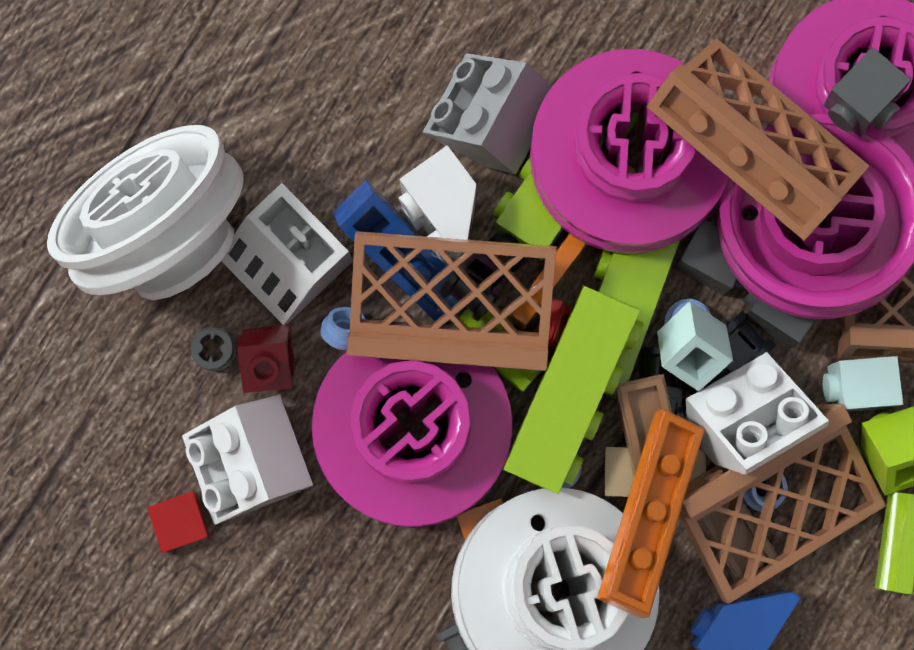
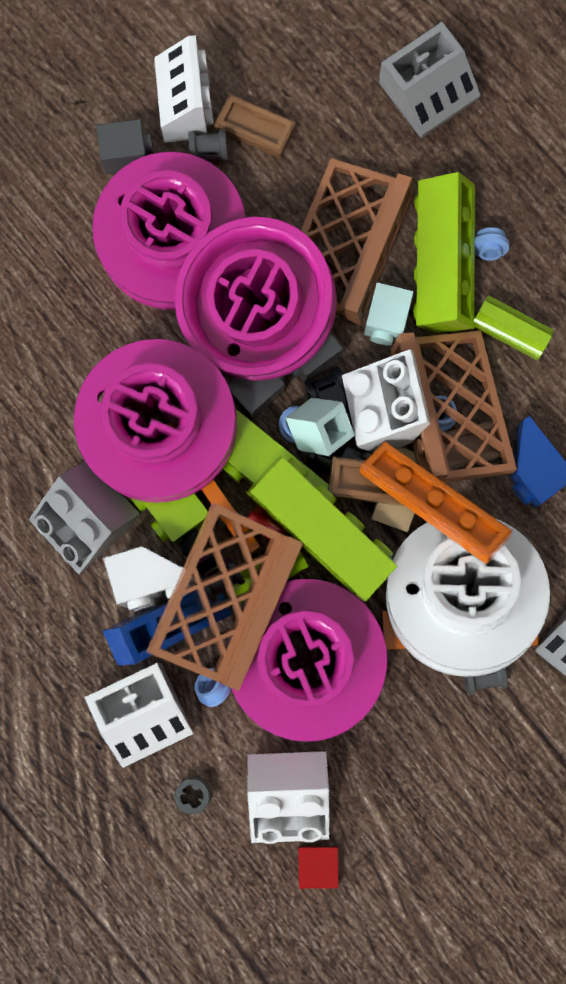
camera: 70 degrees left, 0 degrees up
white wheel [47,125,244,300] -> none
dark red brick [237,324,296,393] -> none
nougat fence [647,38,869,240] -> none
dark grey brick [823,47,911,138] -> none

